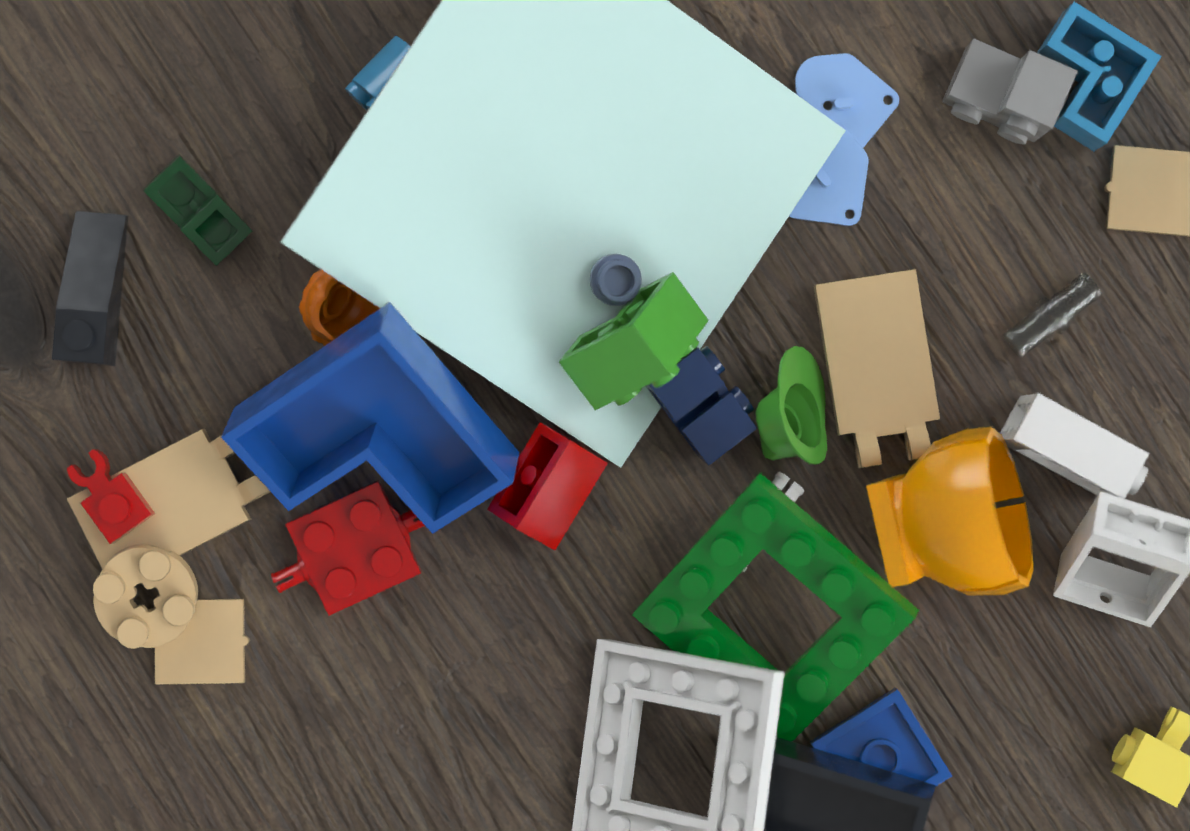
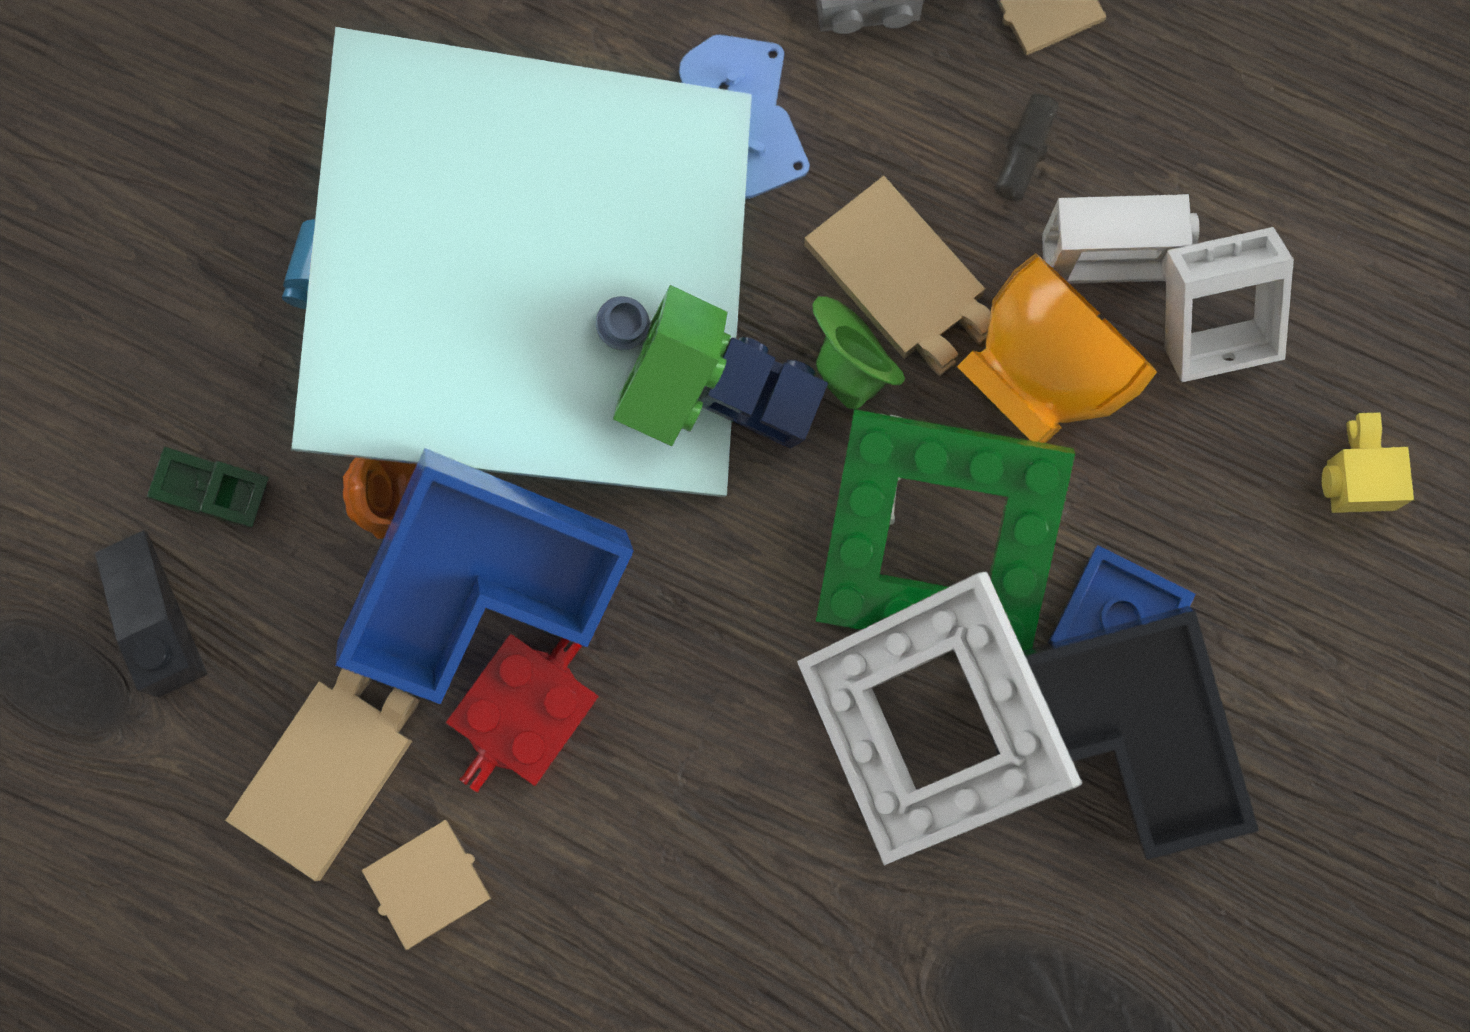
camera: 30 degrees left, 10 degrees down
red plate [67,449,155,544] -> none
tan plate [93,544,198,649] -> none
red brick [487,422,608,550] -> none

